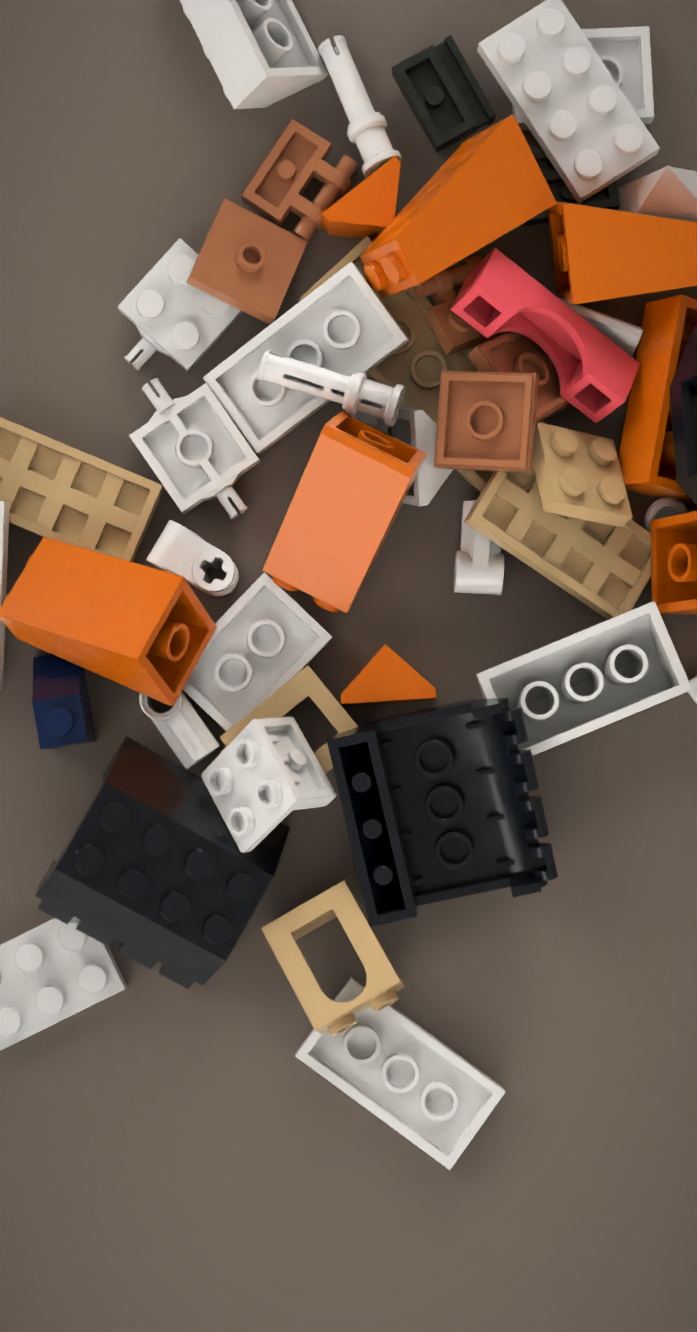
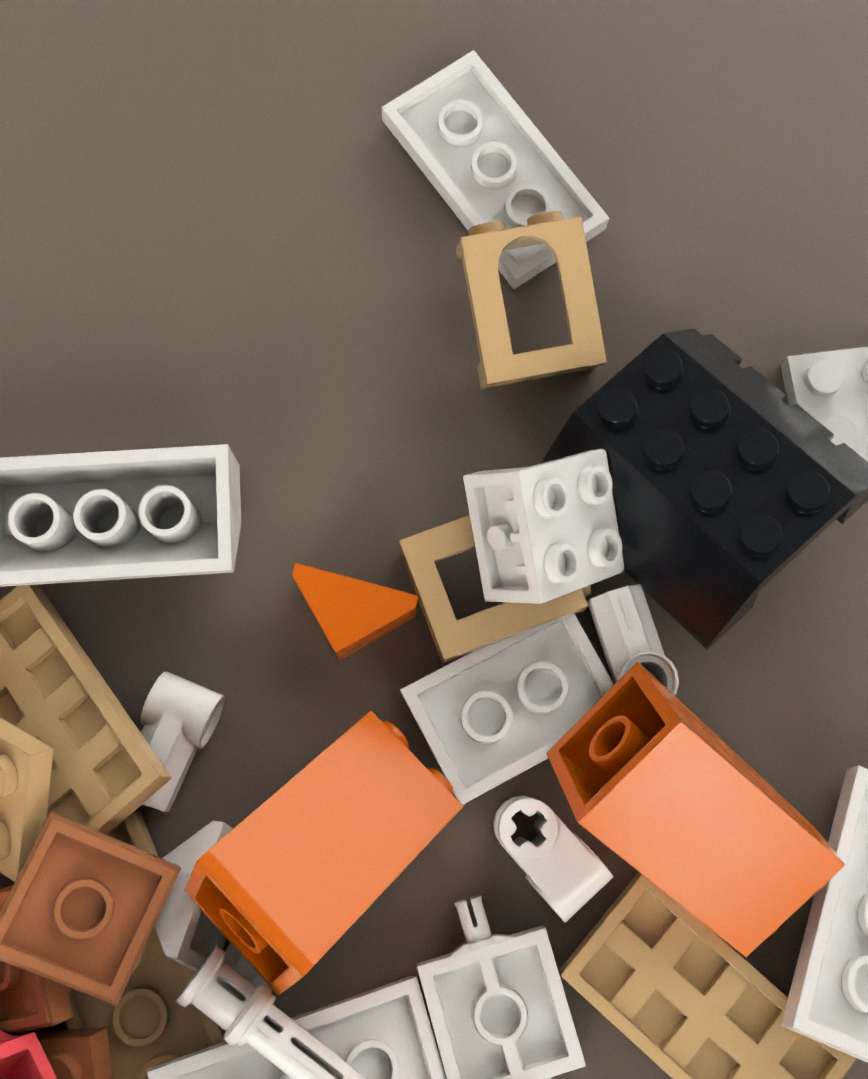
camera: 165 degrees left, 10 degrees down
dark blue slope [32,654,96,749] -> none
black slope [327,698,558,926] -> none

